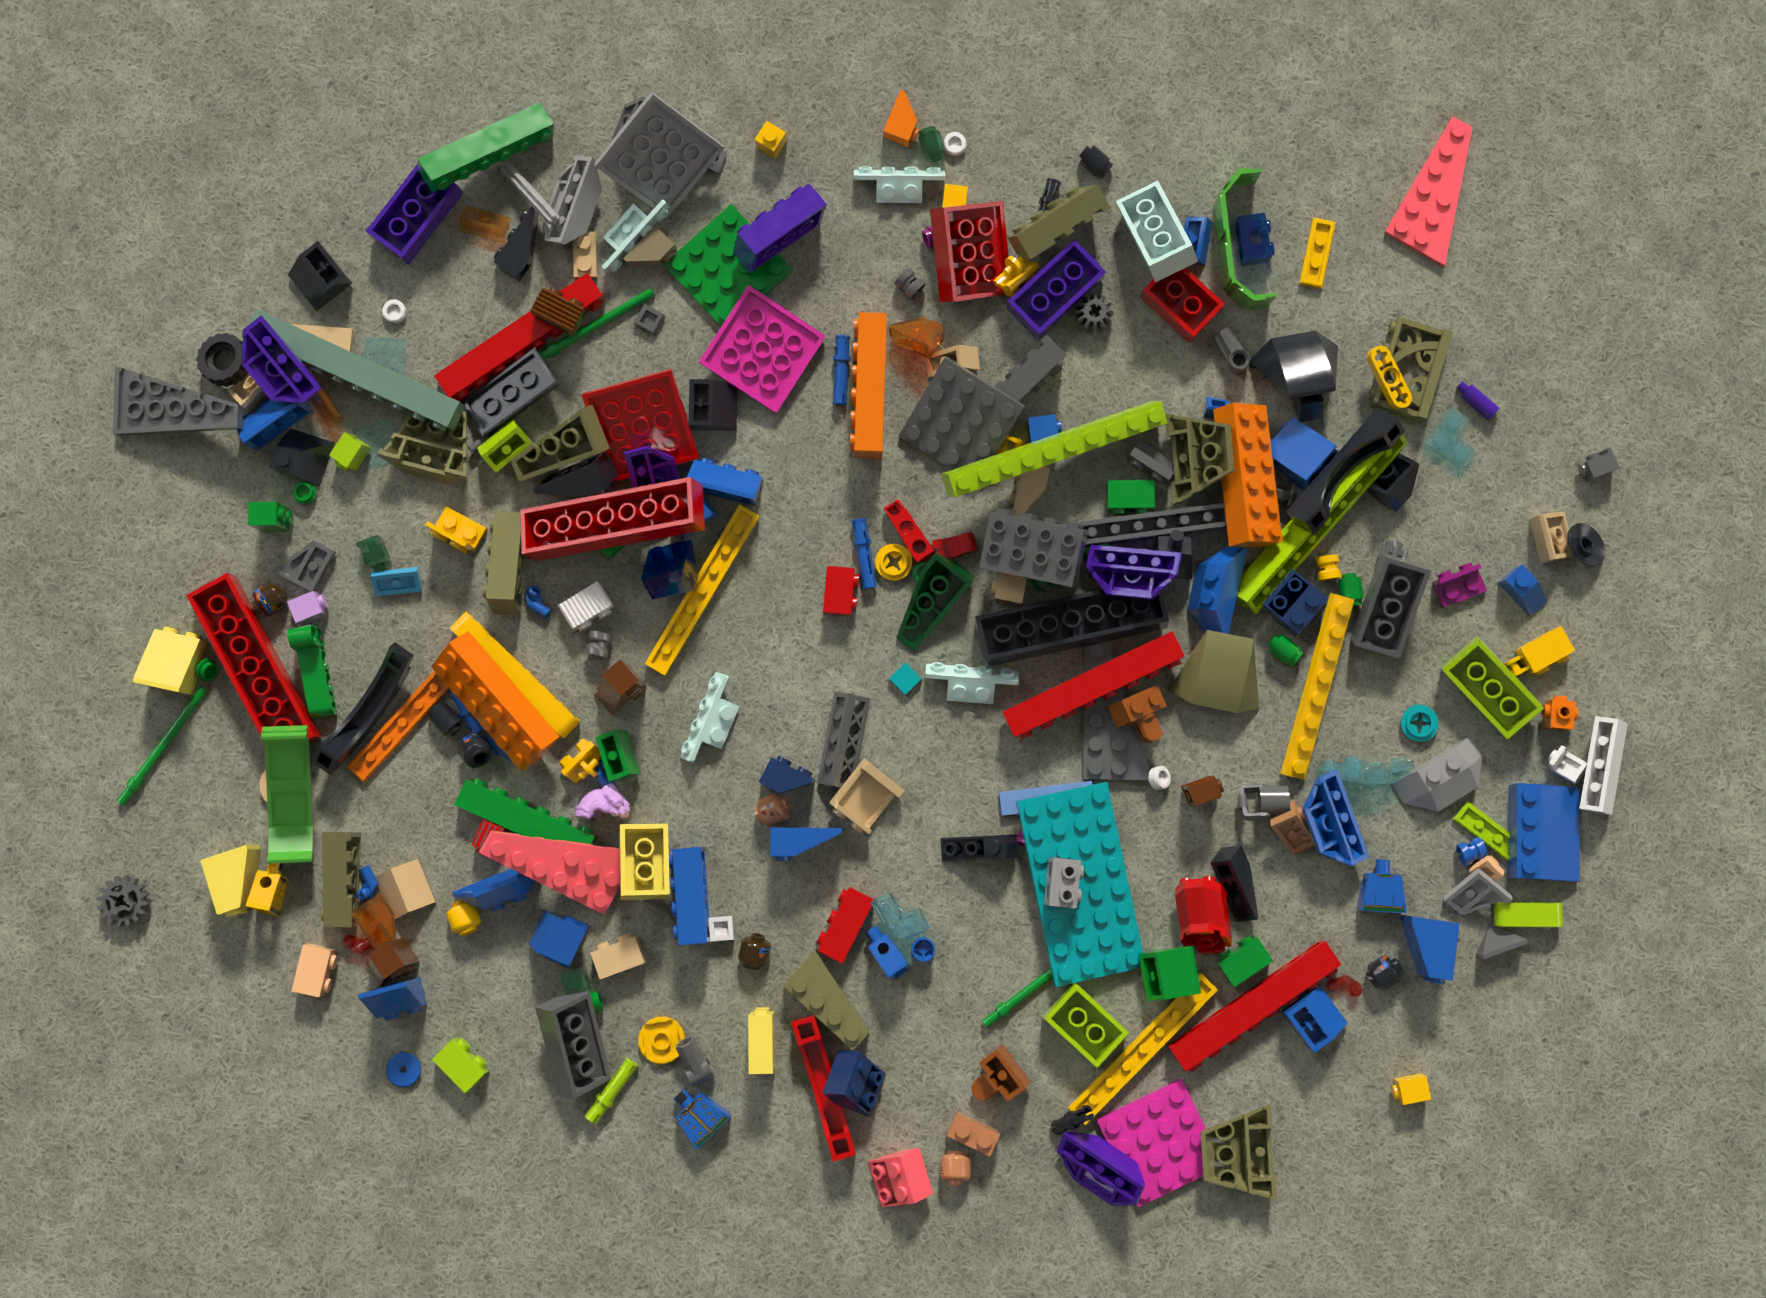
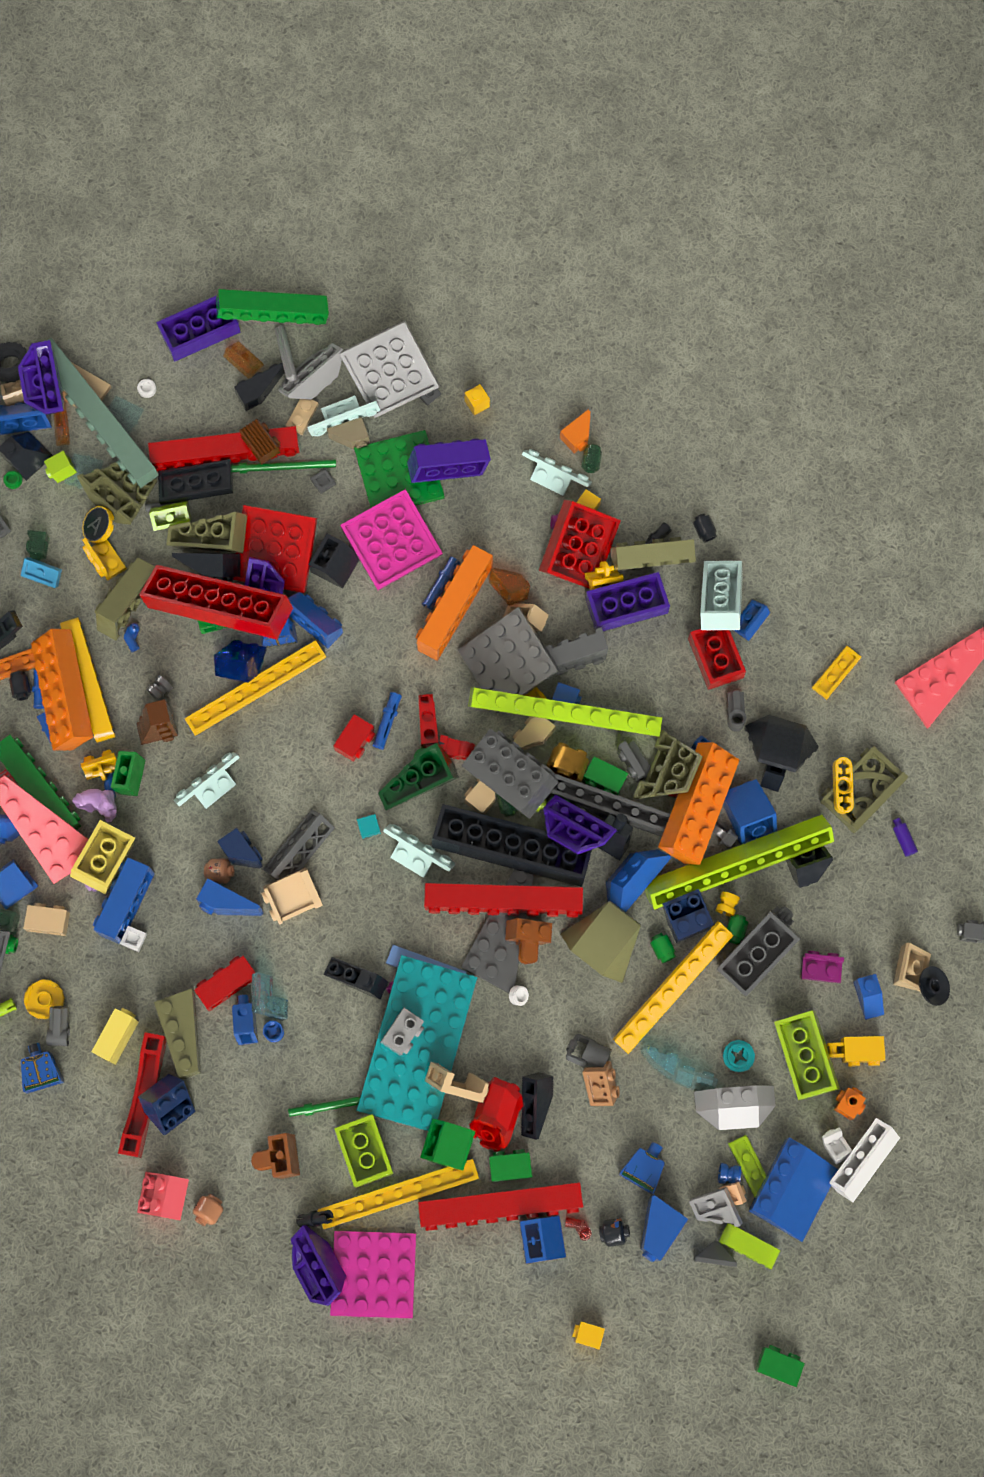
camera: 25 degrees right, 10 degrees down
black slope [288,241,353,311] -> none
black head [457,733,492,768] -> none
white brick [558,581,615,632] -> none
dark brown head [738,933,771,970] -> none
yellow gear [875,544,912,581] -> none
dark grey wheel [894,268,926,300] -> none
white tile [943,132,966,156] -> none
nougat brick [946,1111,1000,1156] -> none
dark grey gear [1074,293,1114,333] -> none
reddish brown brick [1181,776,1224,807] -> none
olive wedge [1200,1104,1277,1201] -> none
bright green windscreen [1213,168,1276,311] -> none
clear blue brick [1234,213,1275,267] -> none
black arch [1286,408,1405,535] -> none
blue wedge [1302,769,1369,866] -> none
clear light blue plate [1423,406,1476,470] -> none
none -> tile [82,506,114,544]
none -> tan panel [425,1062,489,1103]
none -> pearl gold brick [546,743,589,783]
none -> green brick [755,1345,805,1387]

